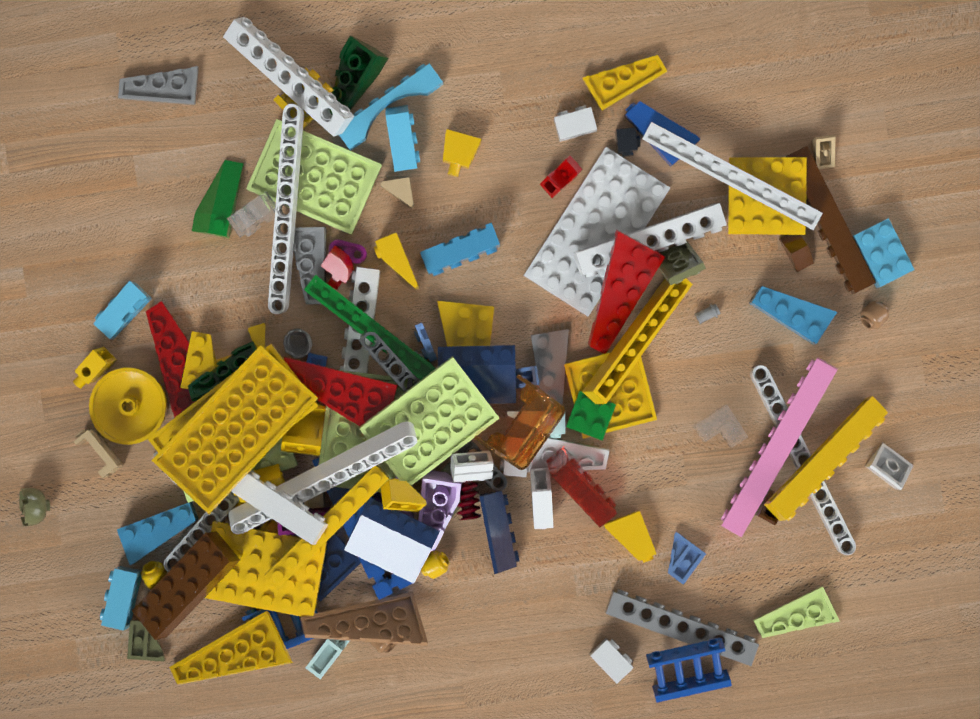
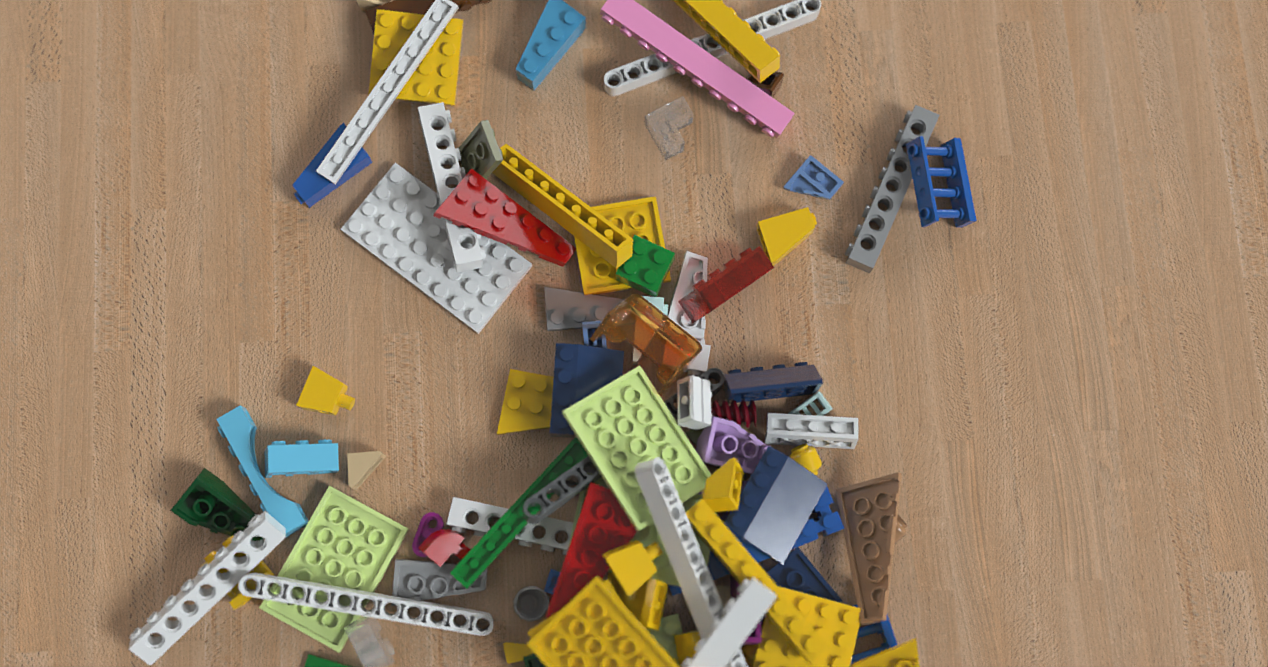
camera: 85 degrees left, 10 degrees down
light aqua slope [305,639,349,680] -> none
yellow slope [373,232,419,290] -> none
medium blue wing [414,323,437,362] -> none
dark azure wedge [420,222,500,276] -> none
white slope [530,468,553,529] -> none
red brick [540,156,583,198] -> none
white brick [554,106,597,142] -> none
yellow wing [582,55,667,111] -> none
white brick [590,638,633,684] -> none
black brick [615,127,641,157] -> none
light grey pin [695,304,721,324] -> none
yellowish green wing [753,586,840,638] -> none
reddish brown slope [779,235,814,272] -> none
none -> yellow torso [602,540,663,596]
none -> white fence [765,413,859,449]
none -> light aqua slope [788,391,833,416]

